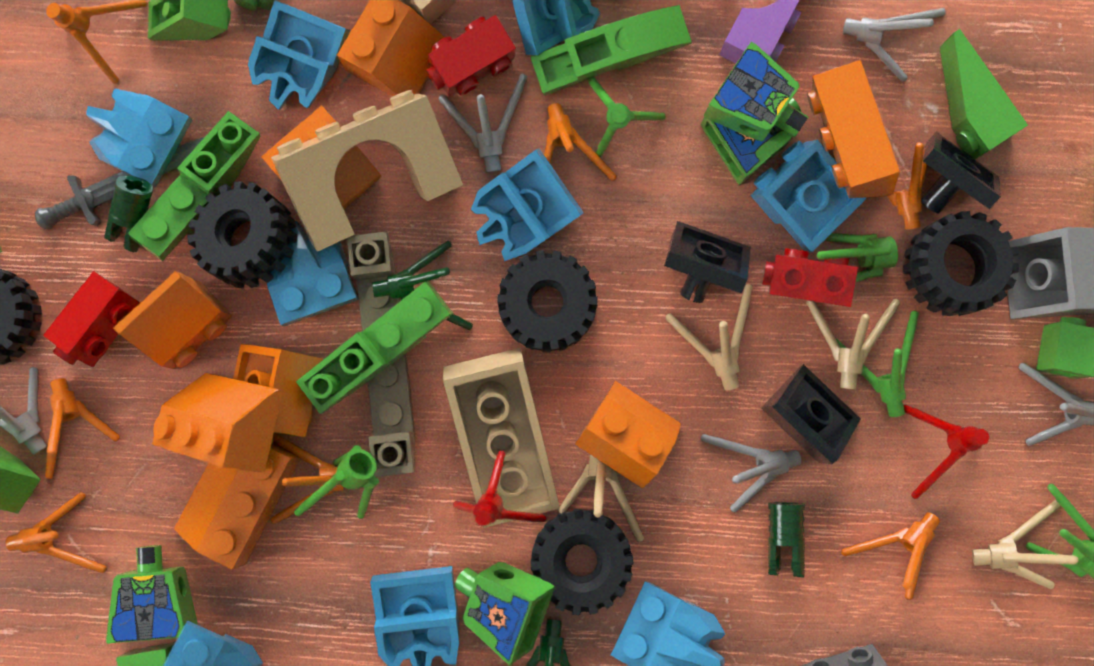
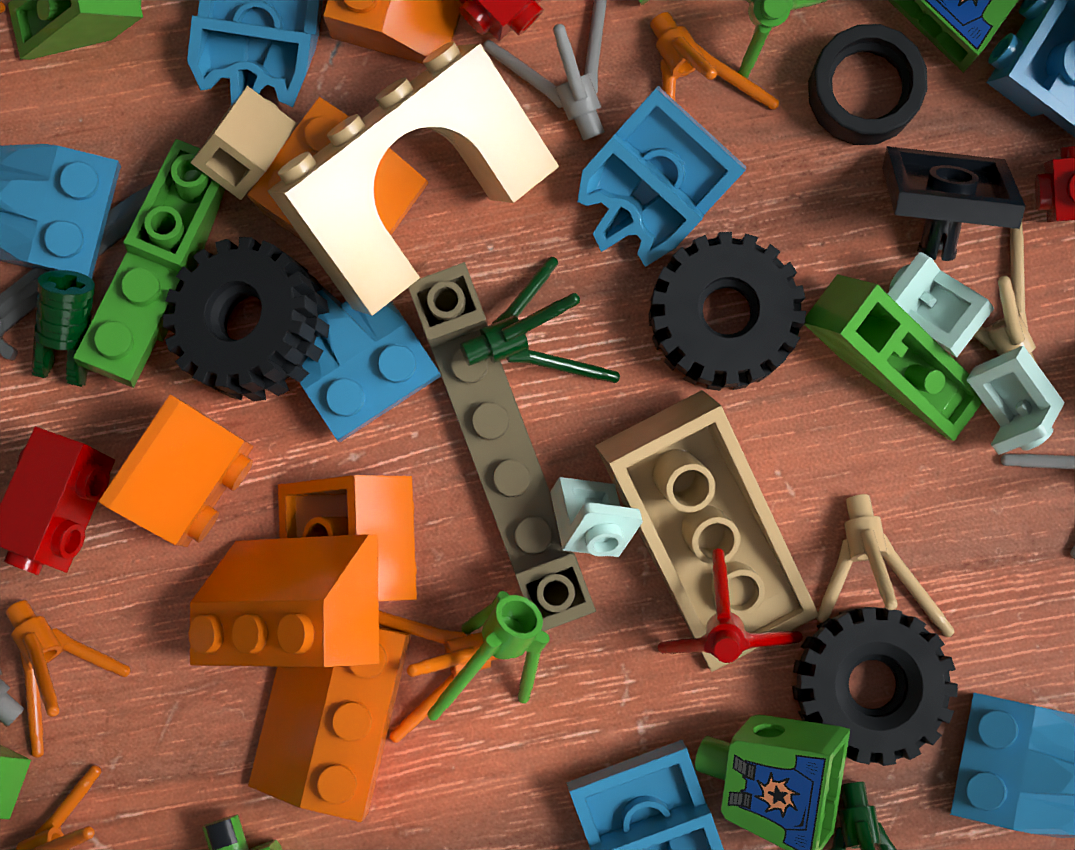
camera: 15 degrees left, 0 degrees up
bright green slope [296,281,454,414] -> none
orange slope [575,381,681,489] -> none
none -> tan brick [191,86,298,200]
none -> light aqua bracket [550,477,643,557]
none -> bright green slope [804,274,983,441]
none -> black tyre [808,24,928,145]
none -> light aqua bracket [887,252,994,357]
none -> light aqua bracket [966,345,1065,455]

